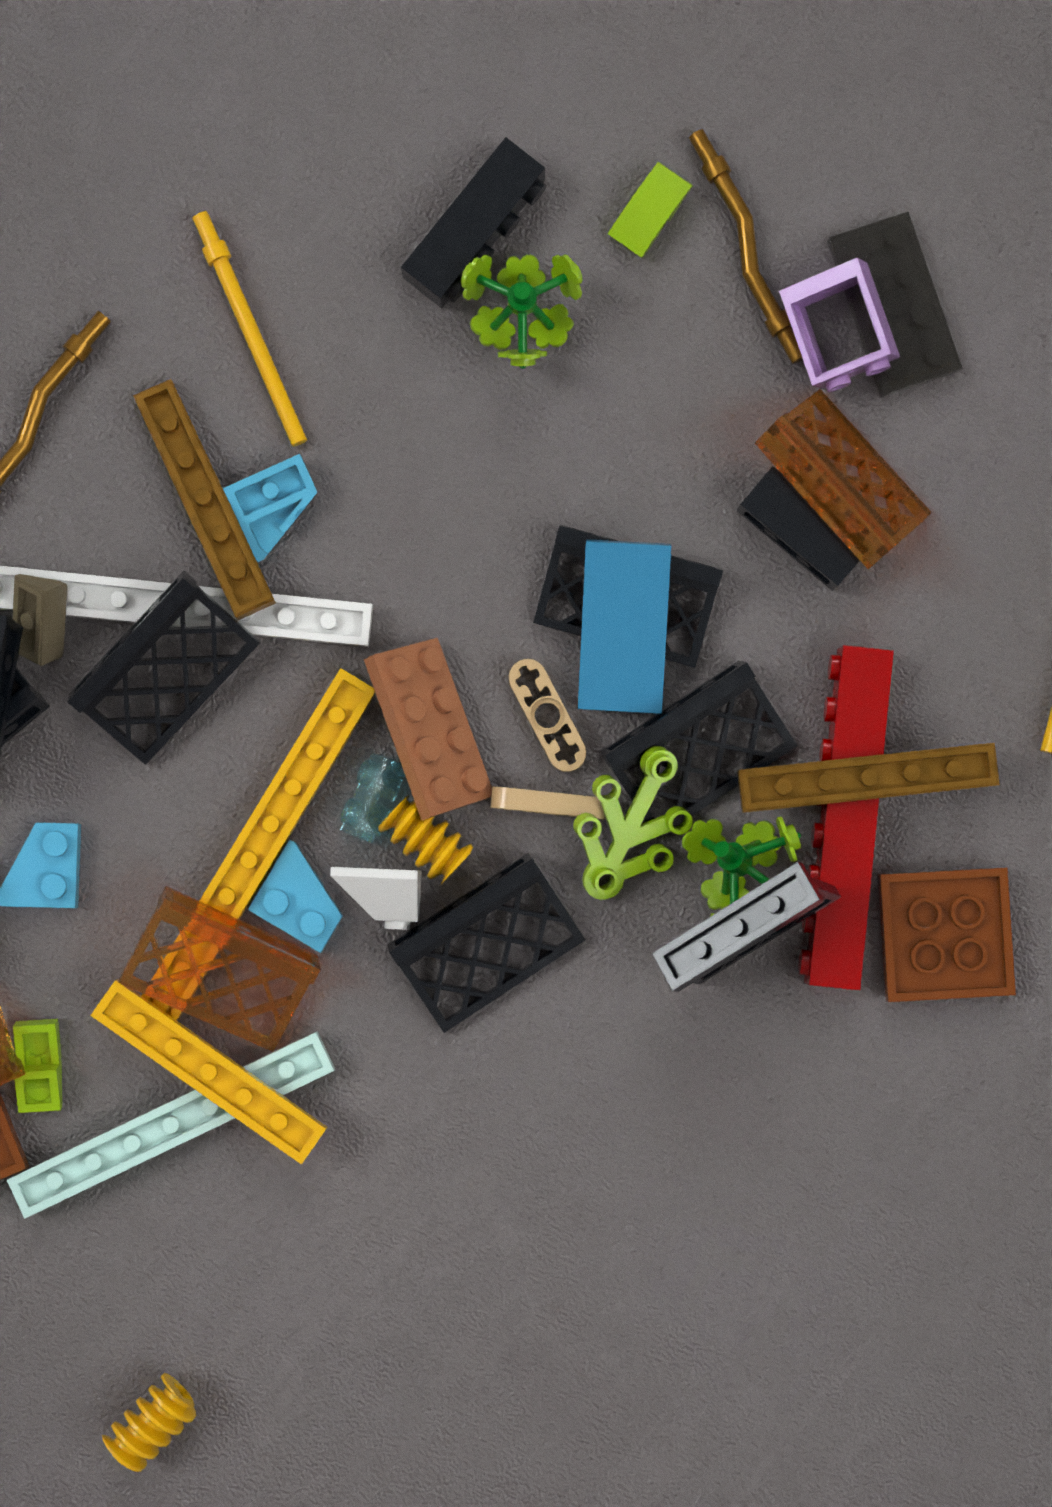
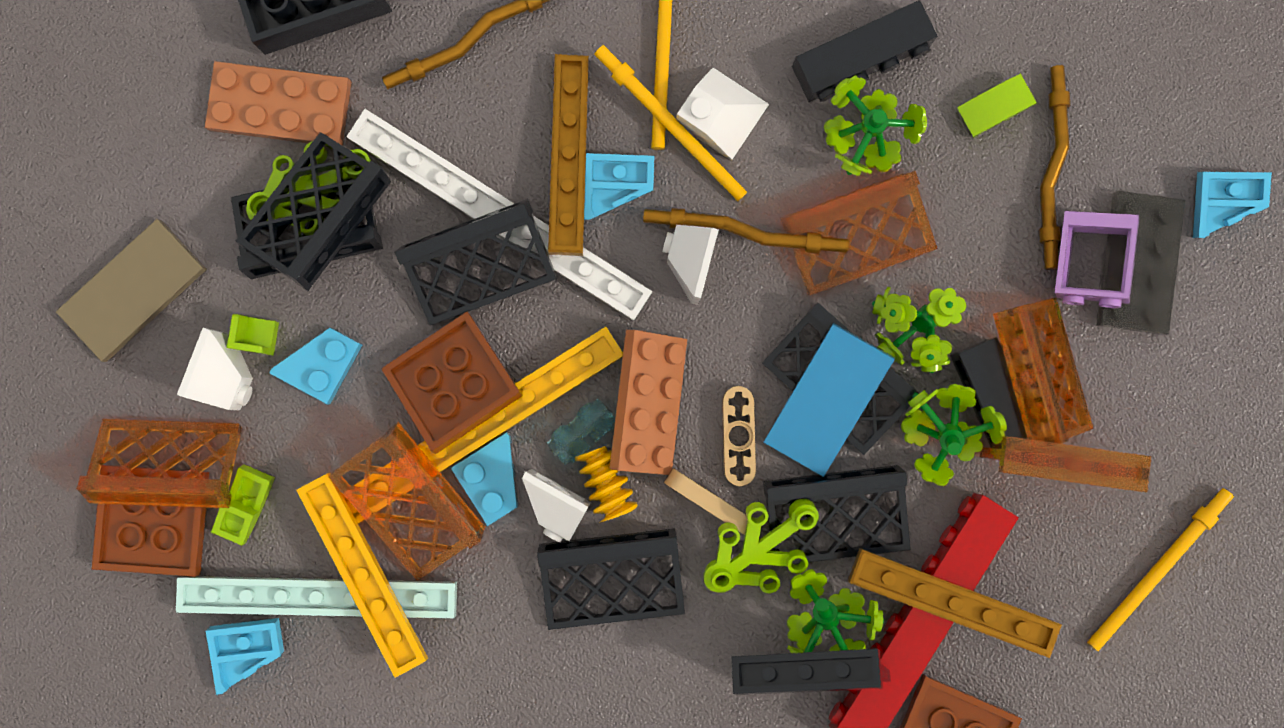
camera: 25 degrees right, 0 degrees up
dark tan slope [12,574,67,666] -> none
none -> medium azure wing [206,618,284,695]
none -> dark orange plate [381,311,523,454]
none -> yellow bar [594,45,747,201]
none -> pearl gold bar [643,208,849,254]
none -> white slope [662,224,719,305]
none -> white slope [676,68,769,161]
none -> clear orange fence [780,171,938,295]
none -> lime plant [872,286,966,373]
none -> lime plant [901,384,1007,486]
none -> clear orange fence [980,436,1152,492]
none -> medium azure wing [1193,172,1272,238]

